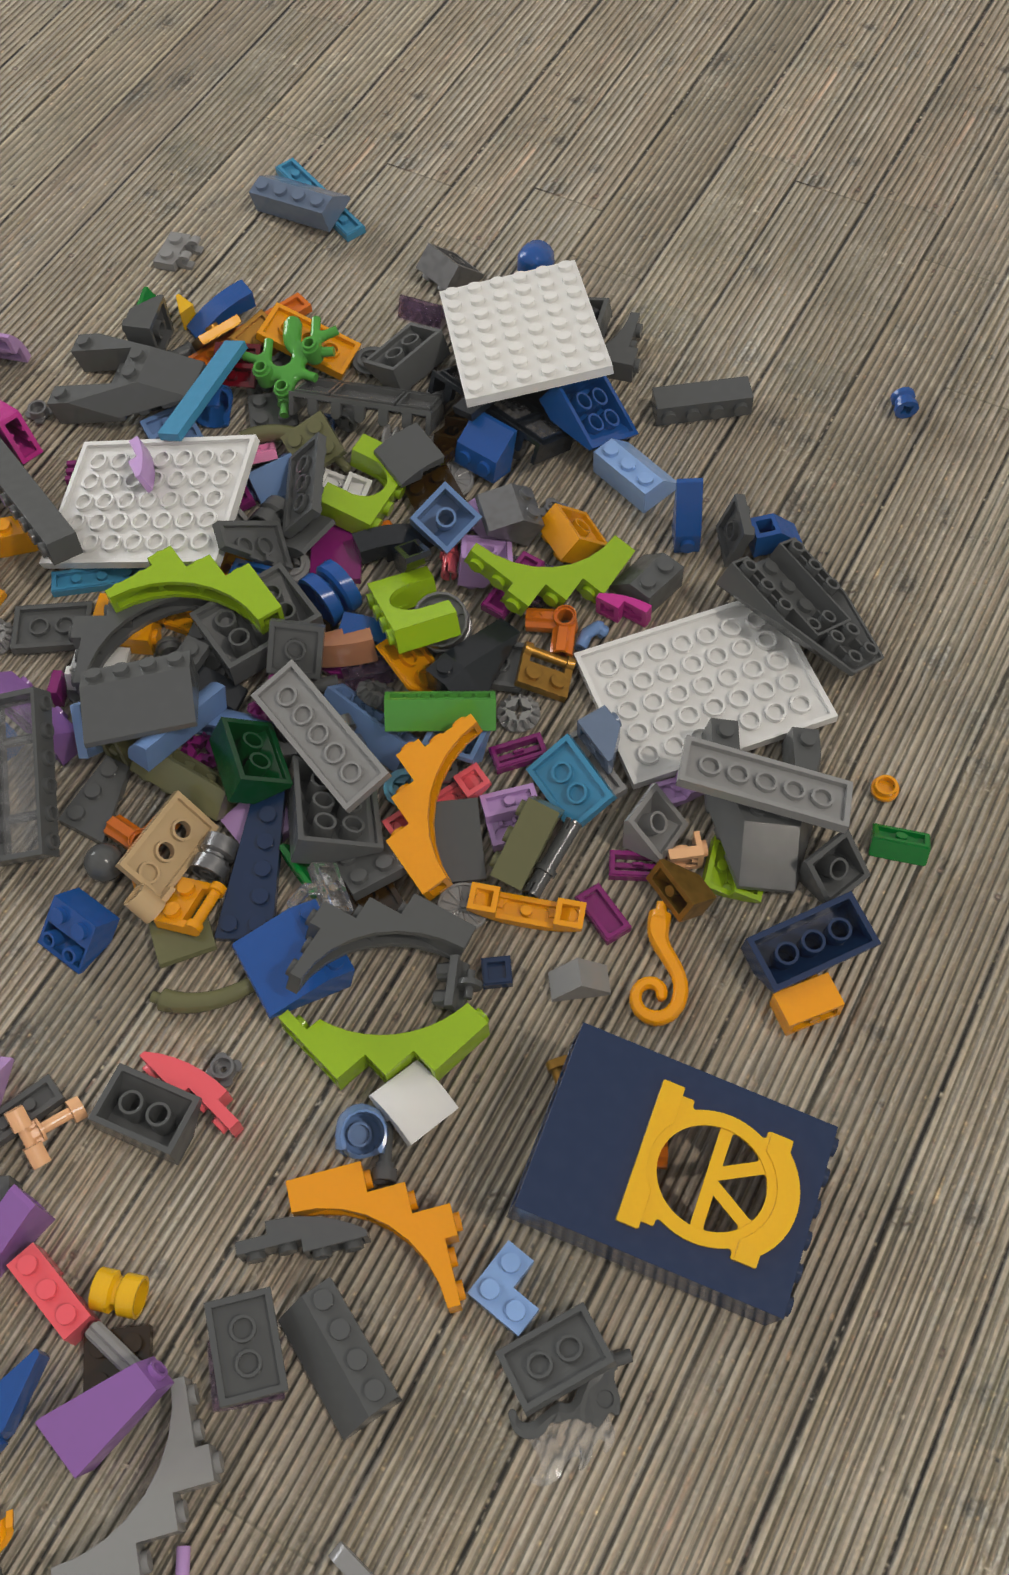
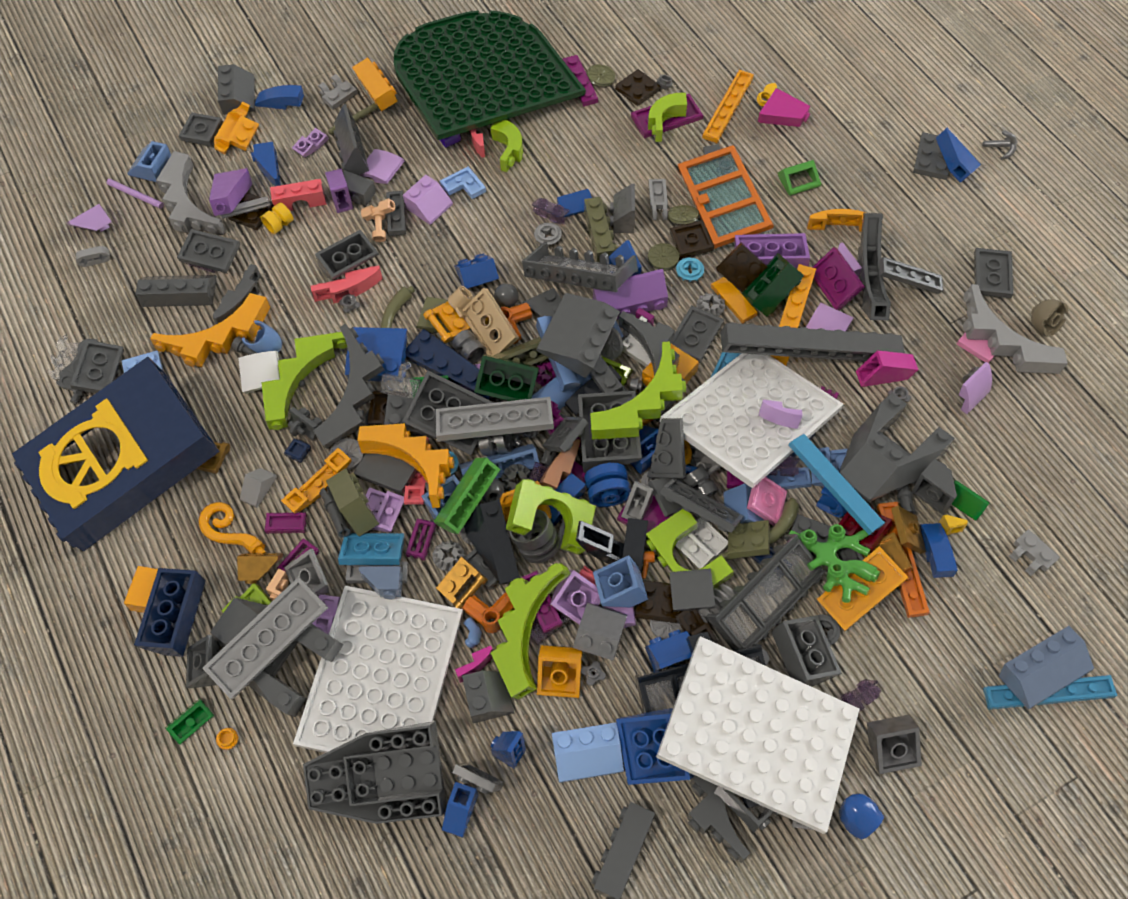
camera: 120 degrees right, 0 degrees up
none -> light grey slope [621,481,654,520]

